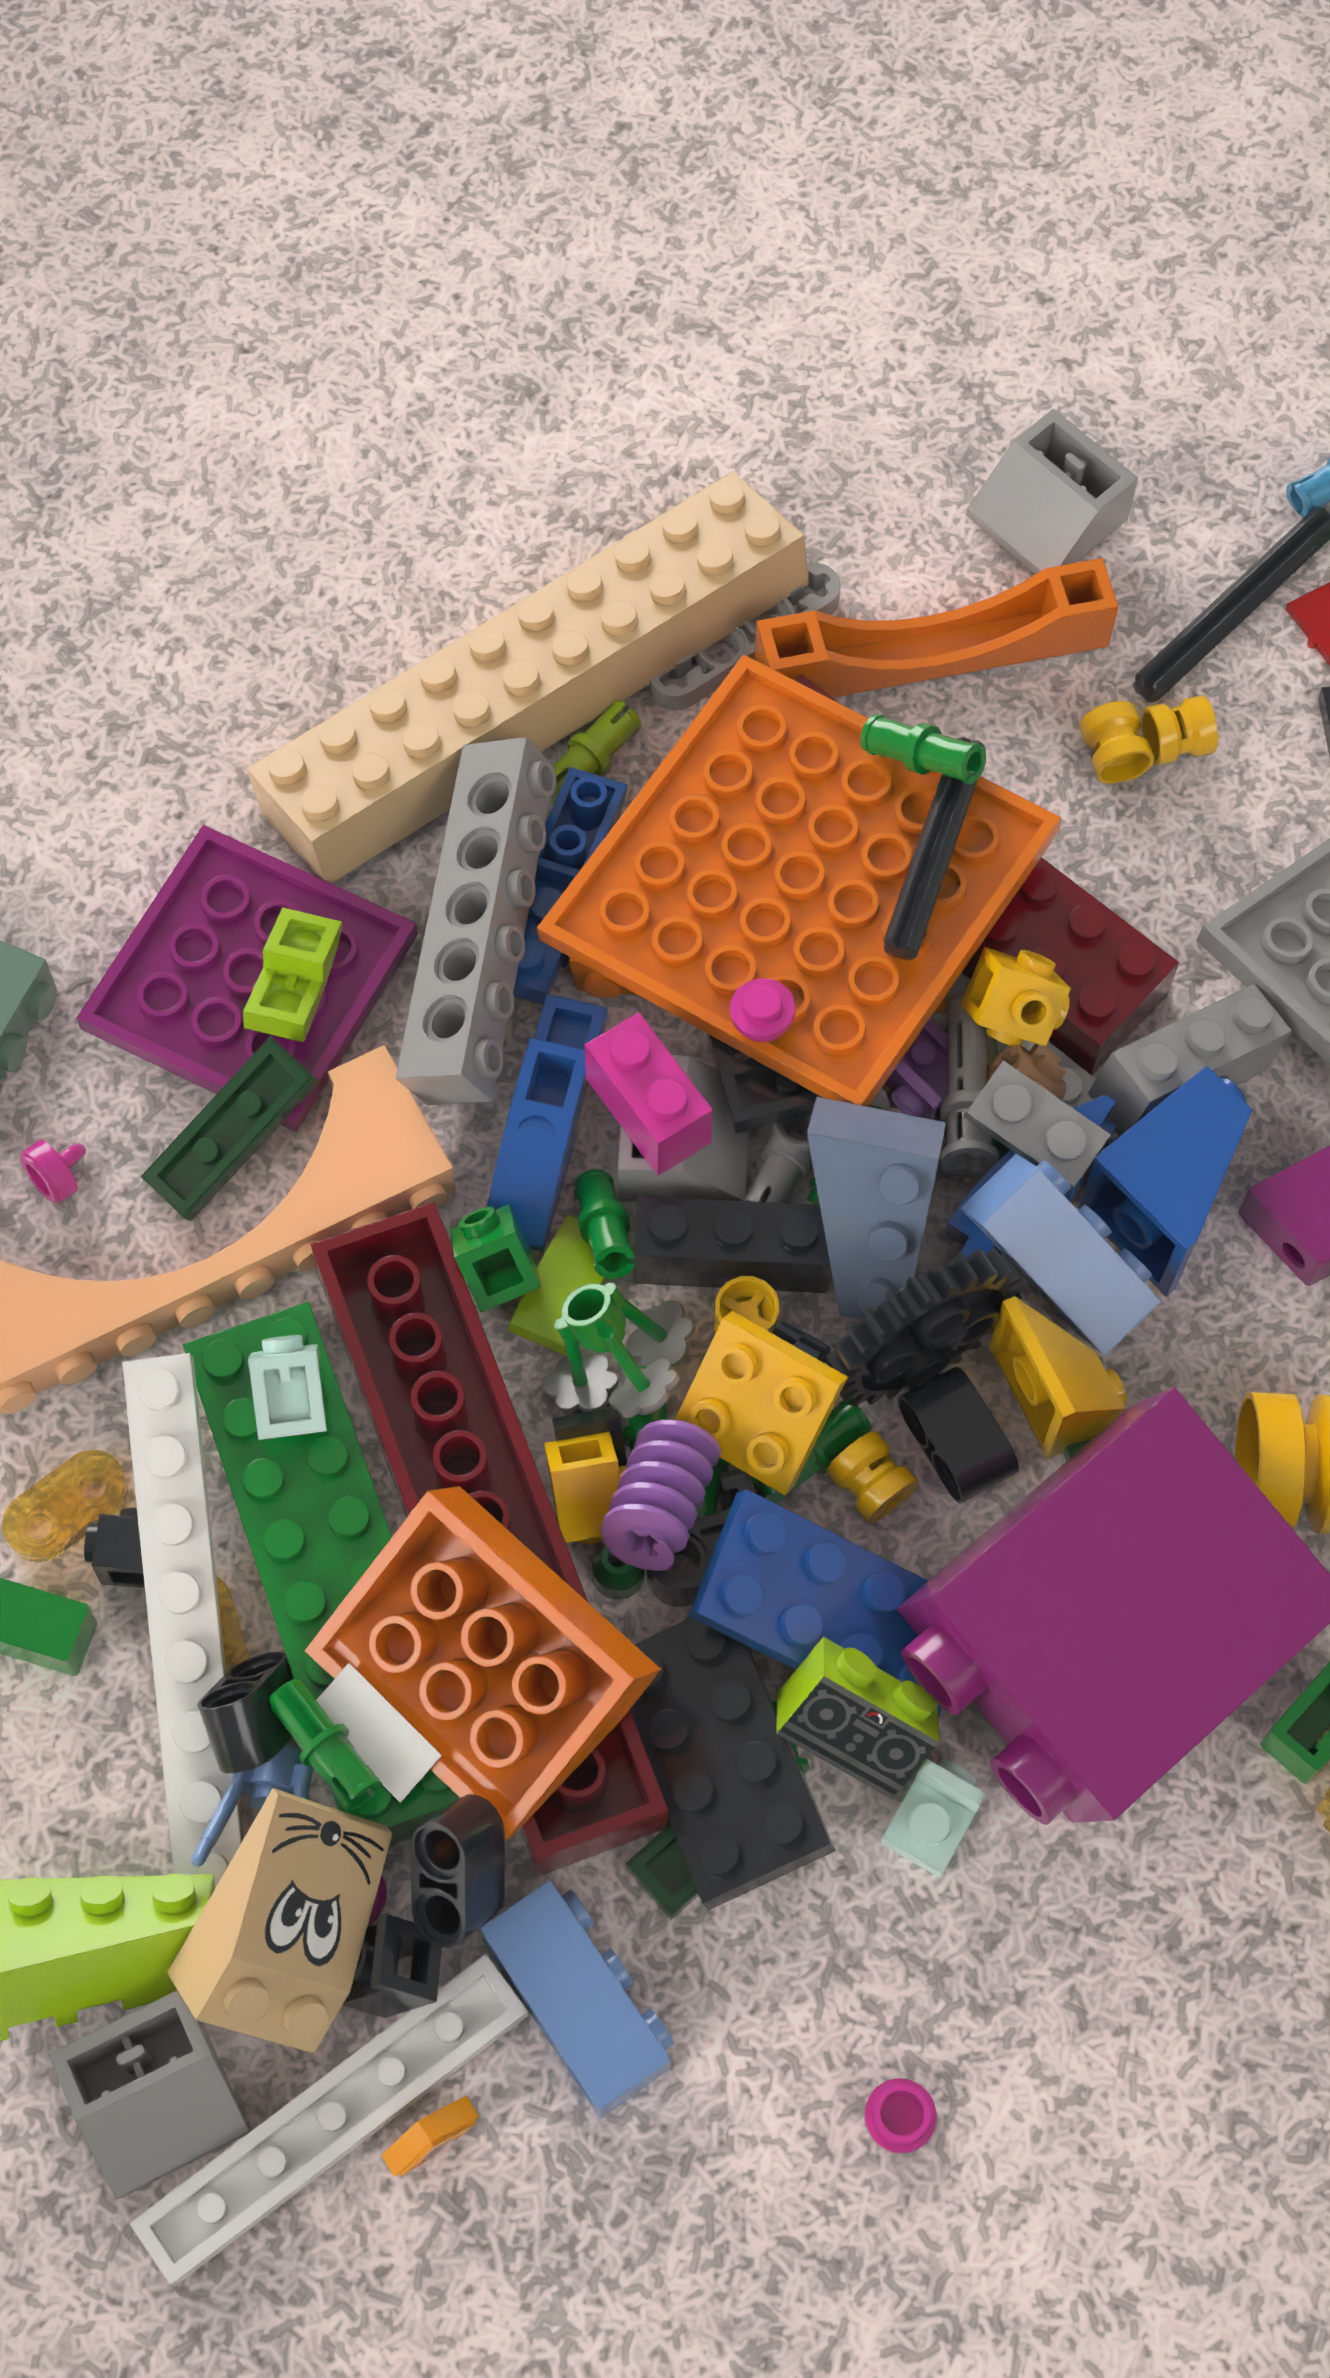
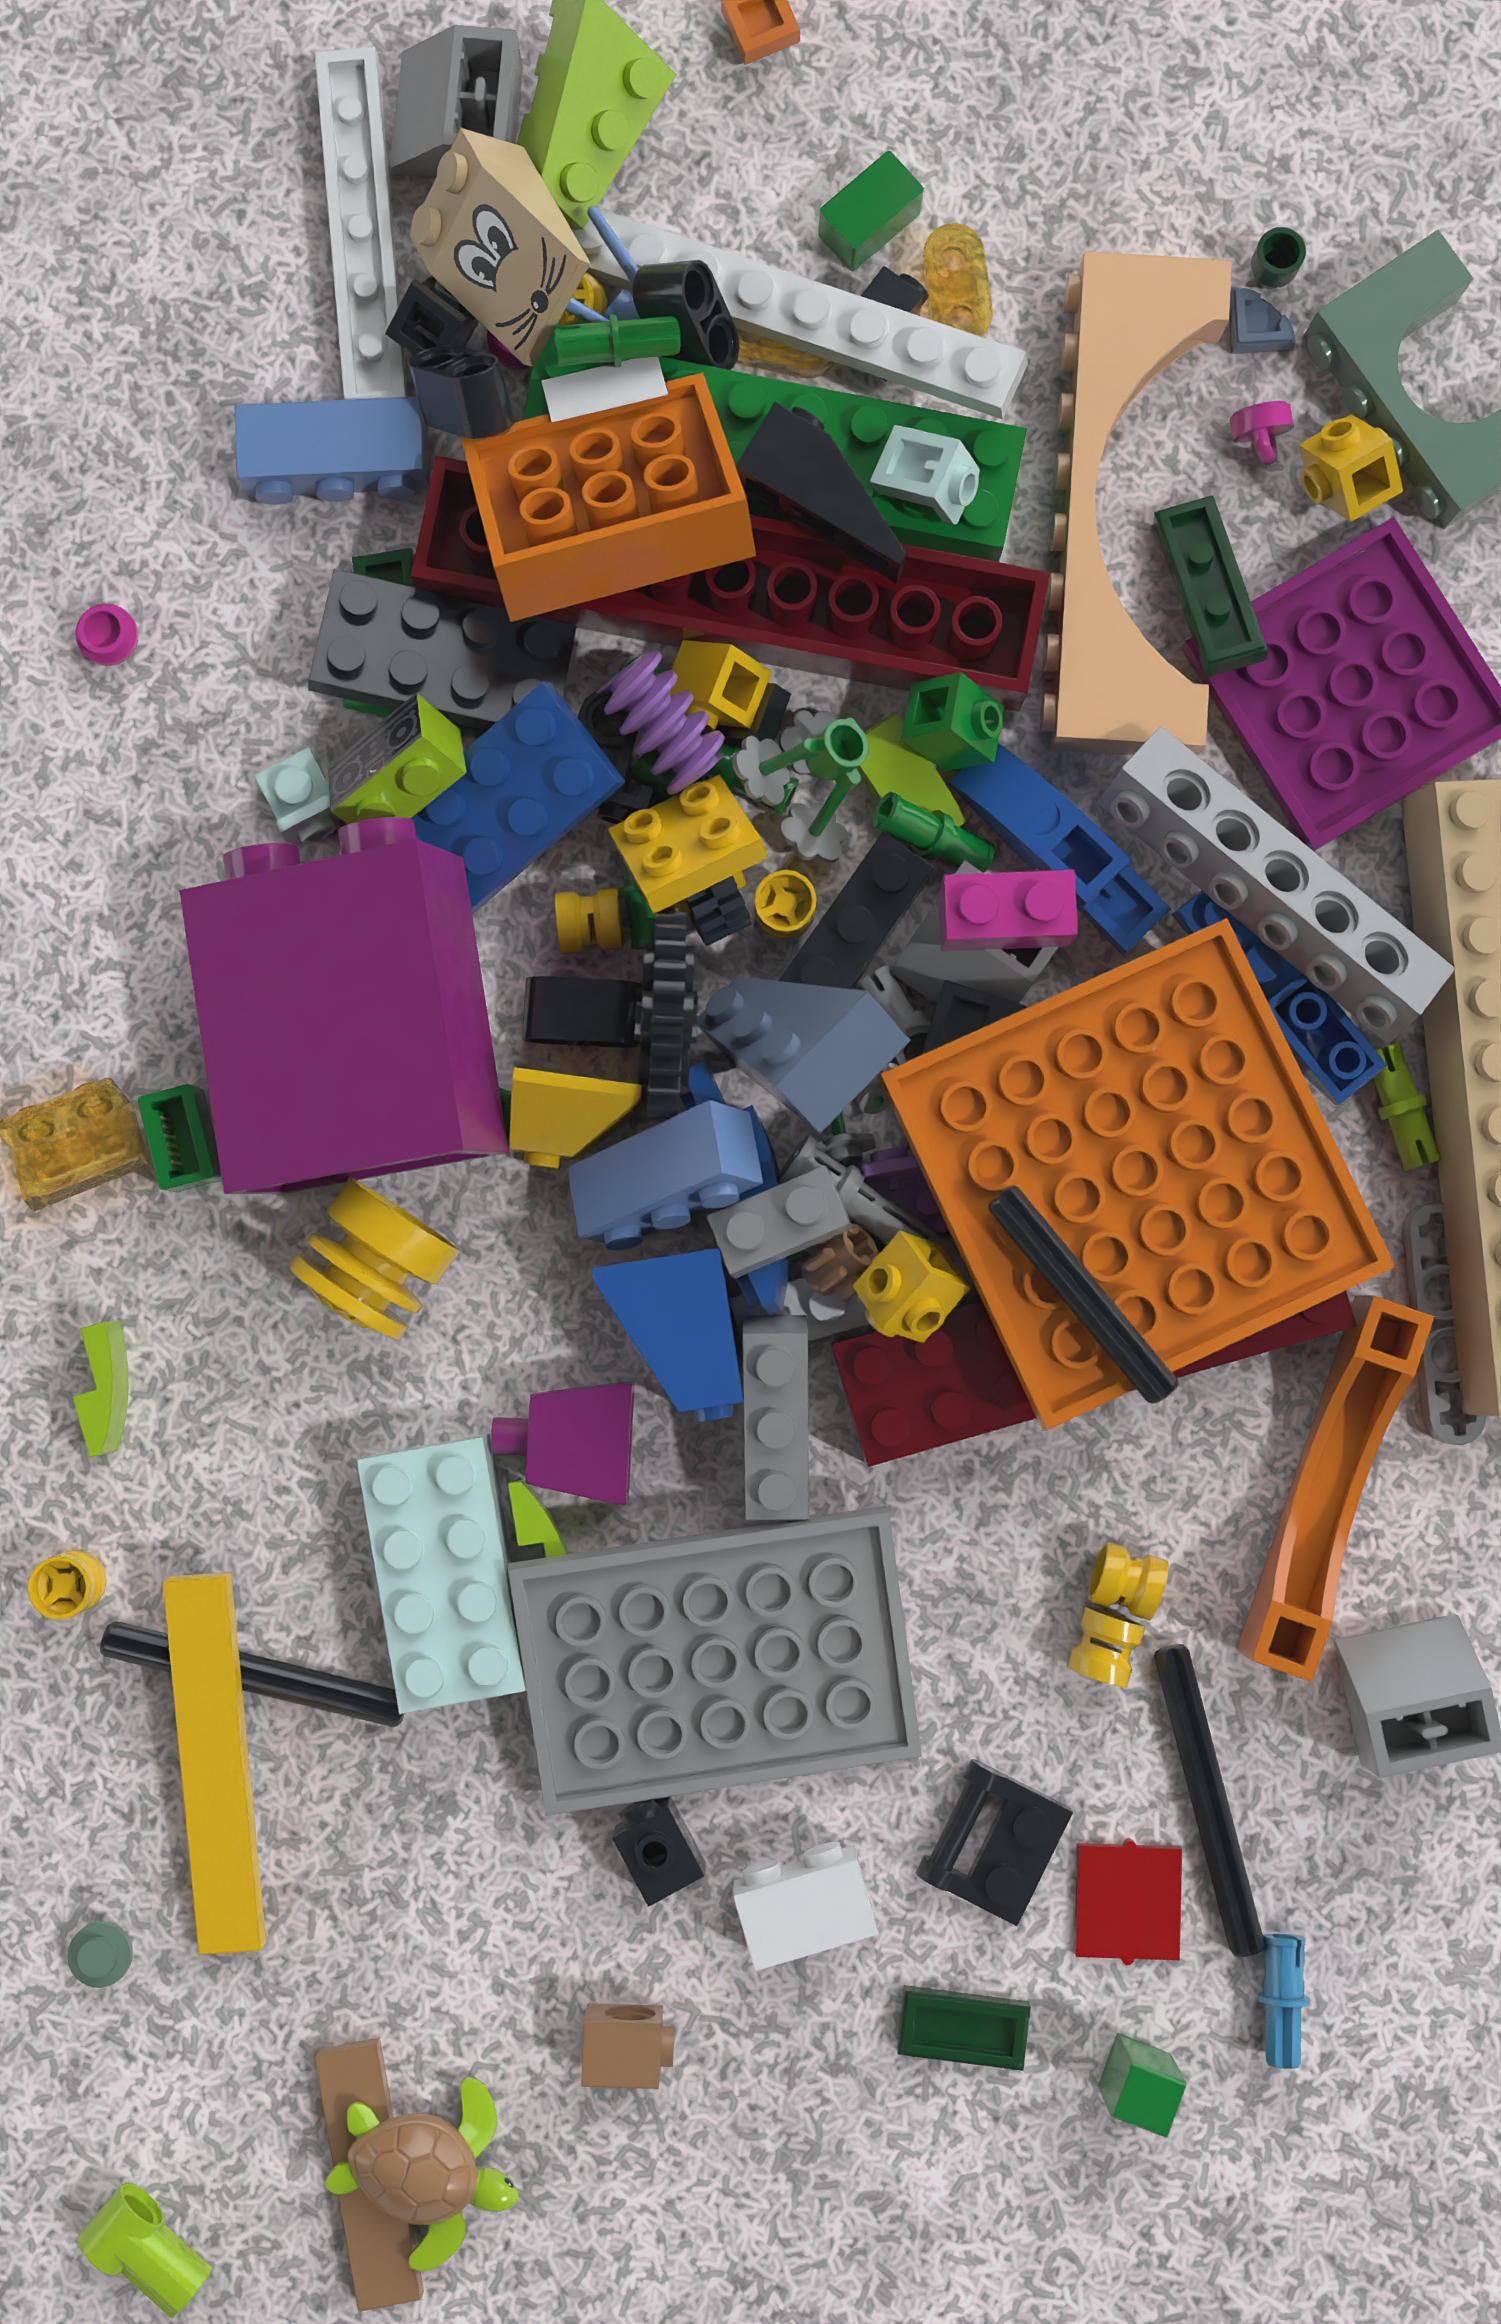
camera: 125 degrees right, 20 degrees up
lime slope [243,907,342,1042] -> none
light orange tile [381,2096,480,2177] -> none
dark pink plate [730,978,795,1042] -> none
green pin [860,714,986,784] -> none
none -> black slope [735,402,907,583]
none -> yellow brick [1299,414,1403,522]

